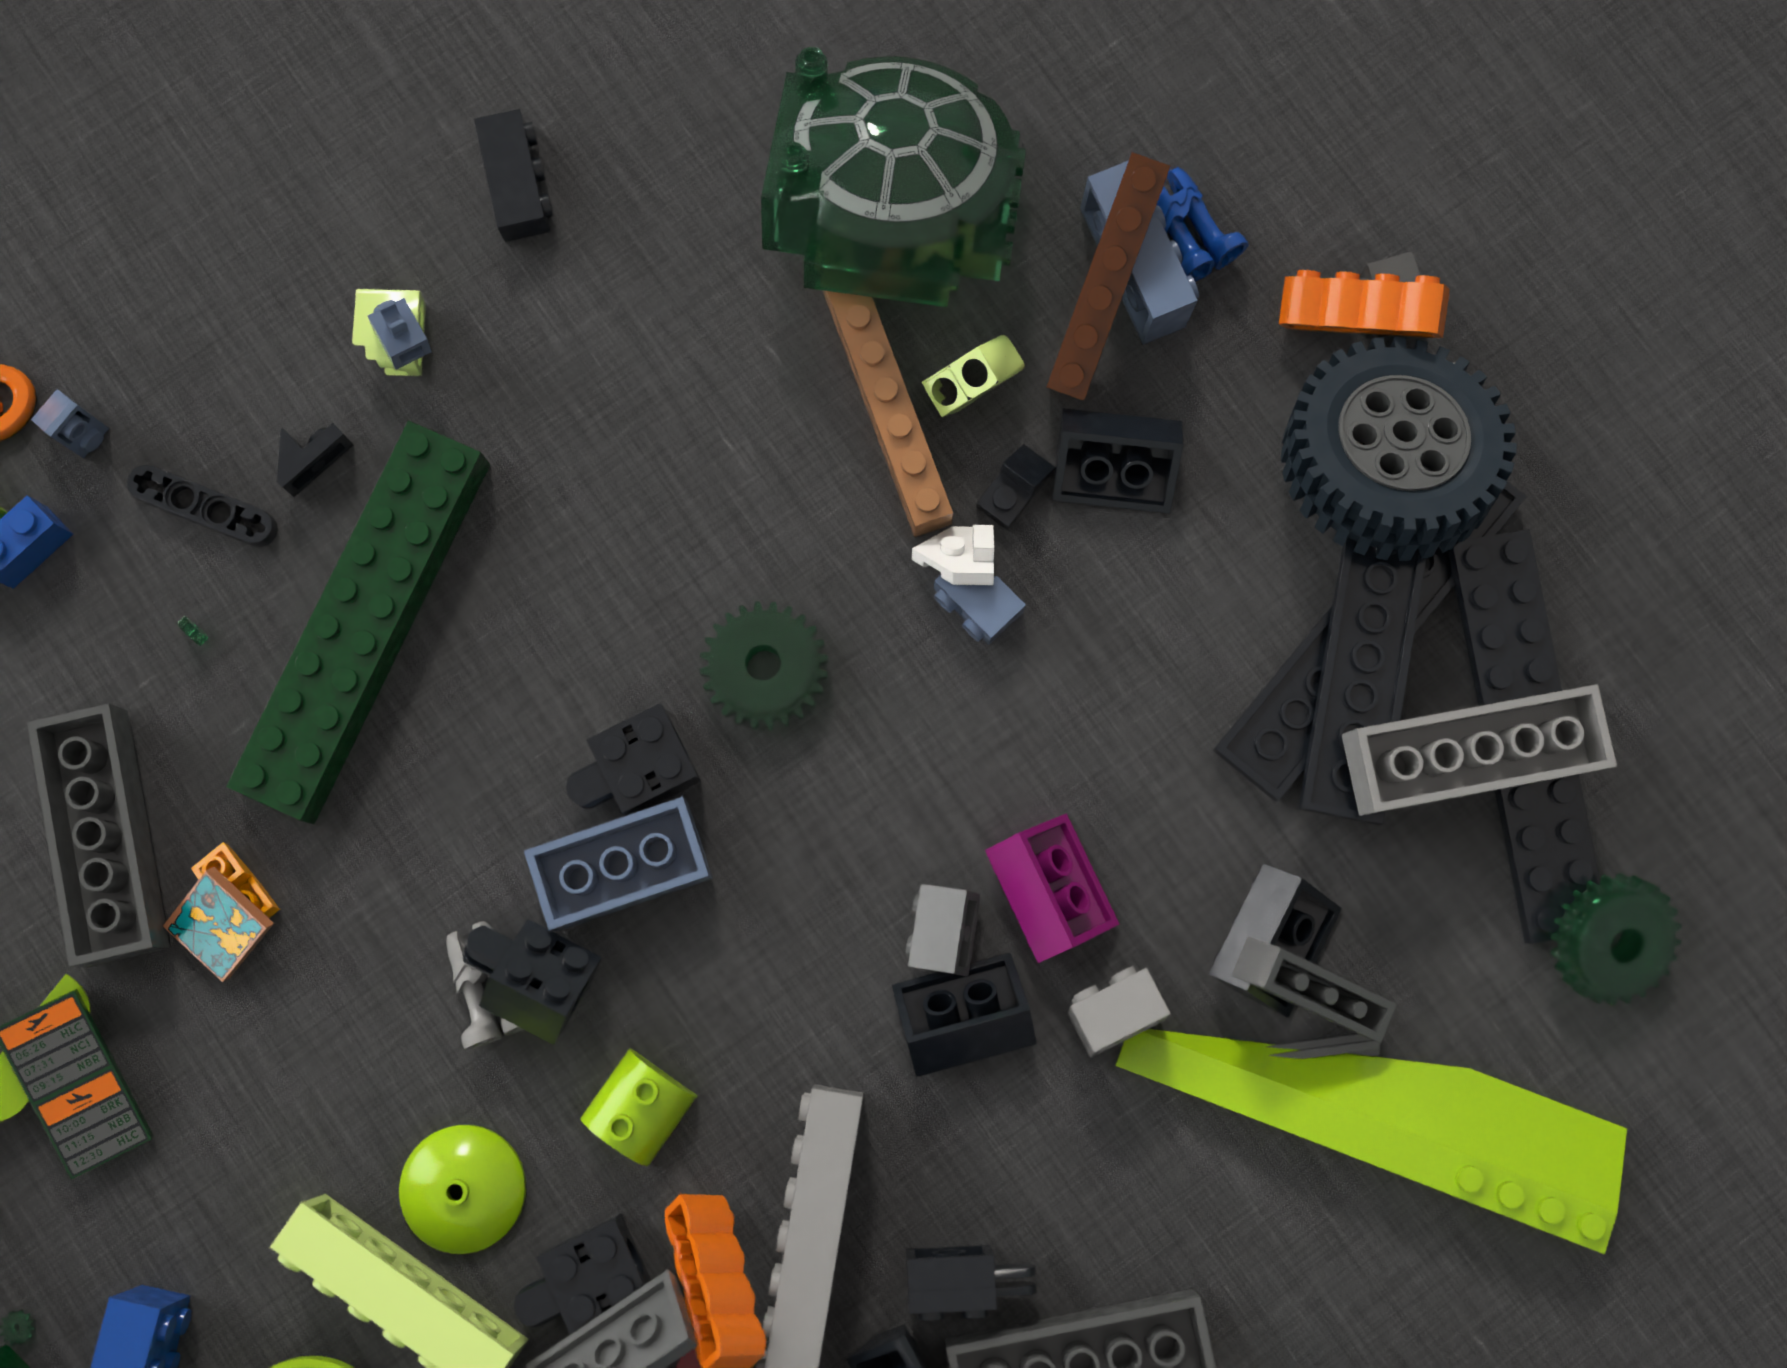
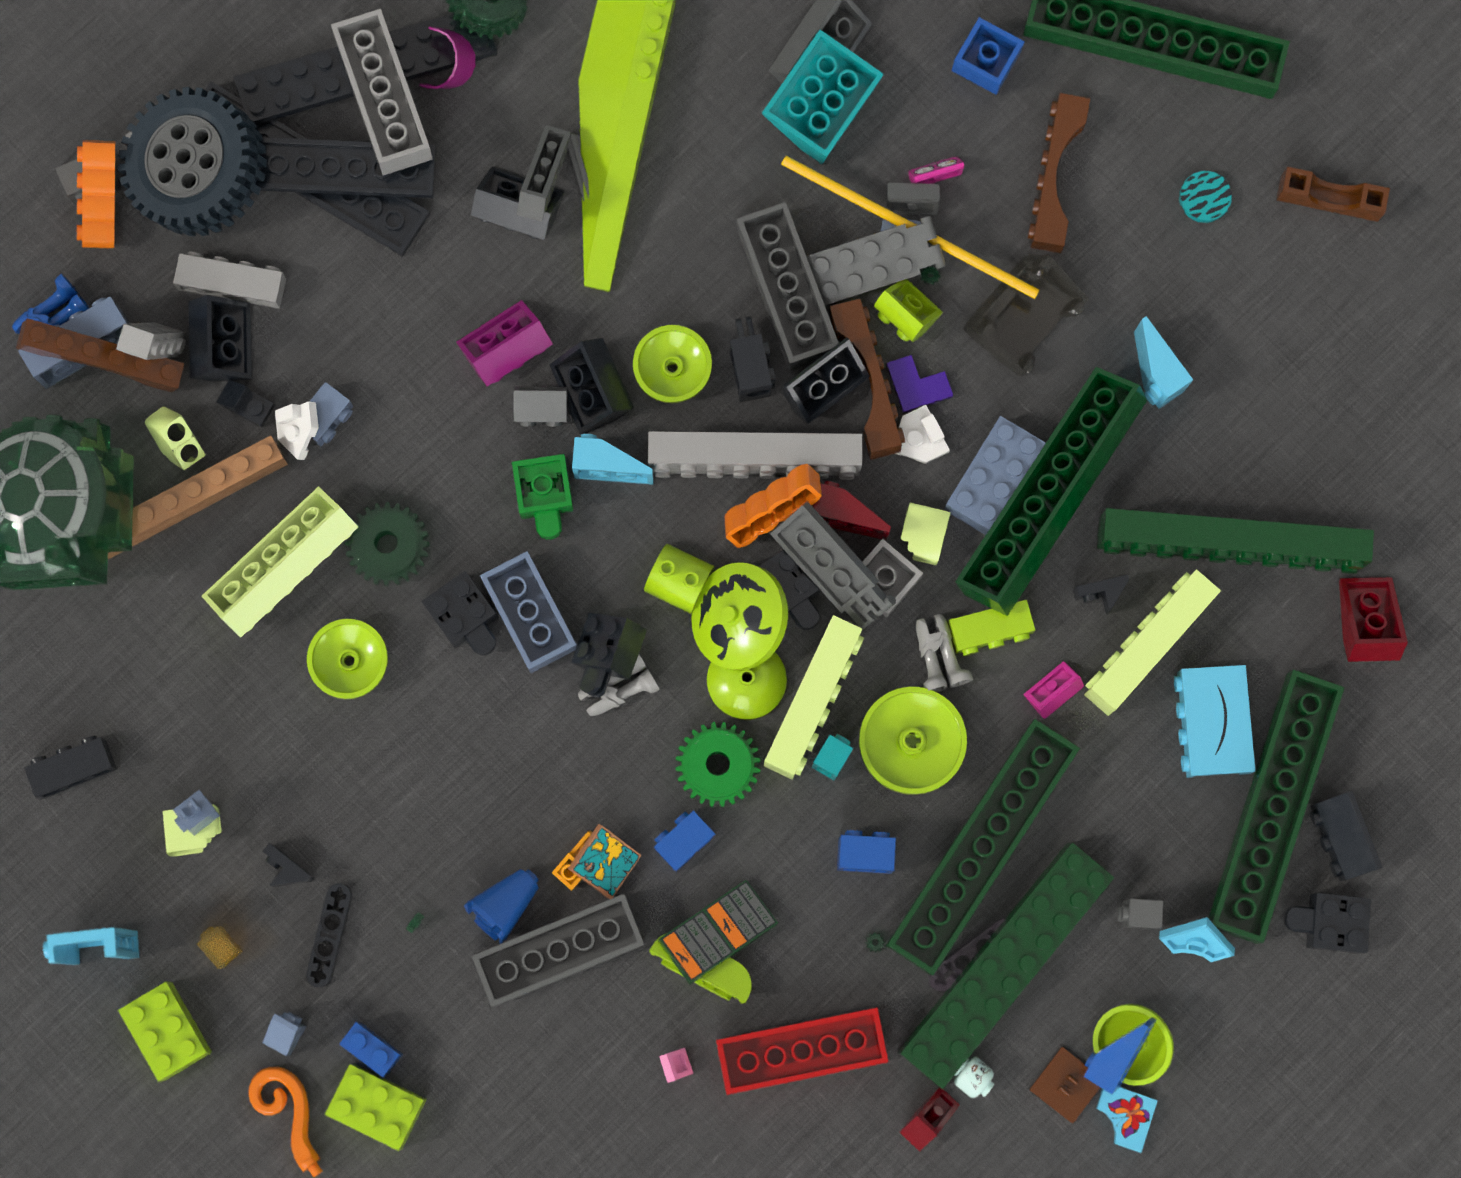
camera: 100 degrees left, 0 degrees up
dark green brick [226,420,490,825] -> none
light grey brick [1067,966,1171,1058] -> none
none -> medium azure panel [43,928,140,965]
none -> light grey brick [116,322,186,360]
none -> lime brick [118,982,212,1082]
none -> light grey brick [173,252,286,309]
none -> clear yellow brick [197,926,243,969]
none -> yellowish green brick [202,486,358,638]
none -> lime dish [307,619,388,699]
none -> magenta piece [419,26,476,89]
none -> blue cone [464,869,539,944]
none -> green brick [512,454,574,540]
none -> medium azure slope [572,434,654,484]
none -> lime dish [633,325,712,403]
none -> blue piece [654,810,715,872]
none -> green gear [675,722,760,808]
none -> lime dish [691,563,788,670]
none -> teal brick [811,734,853,781]

